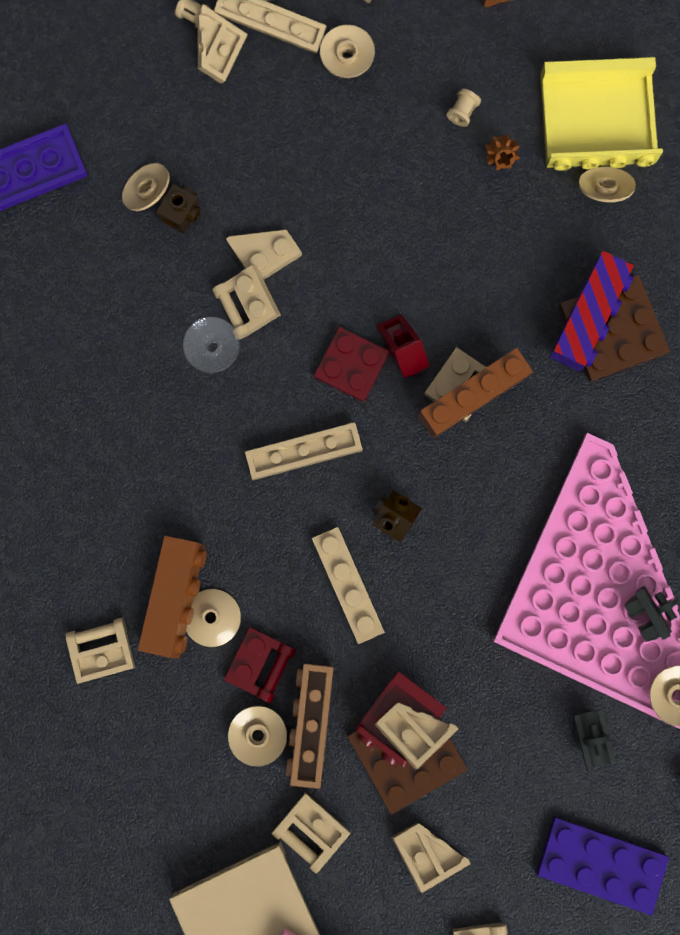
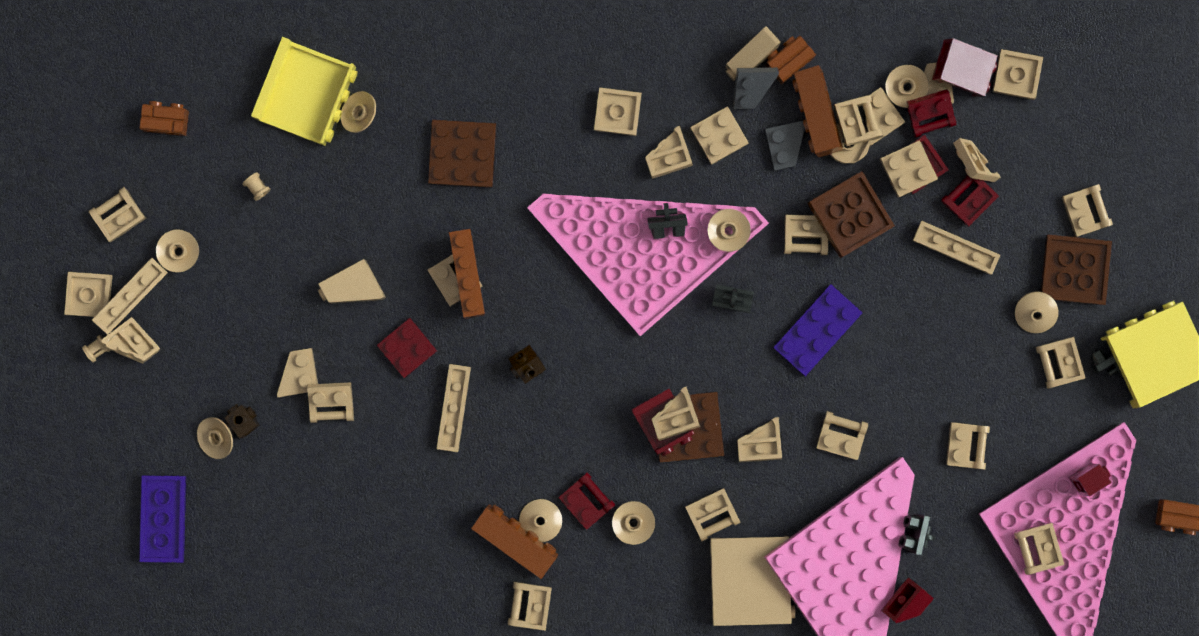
camera: 65 degrees left, 5 degrees up
clear dish [183,317,240,373] -> none
medium nougat brick [286,663,334,789] -> none
tan plate [312,527,385,644] -> none
dark red slope [376,314,430,378] -> none
dark orange gear [485,133,520,171] -> none
brick [549,251,634,372] -> none
none -> tan slope [318,259,386,304]

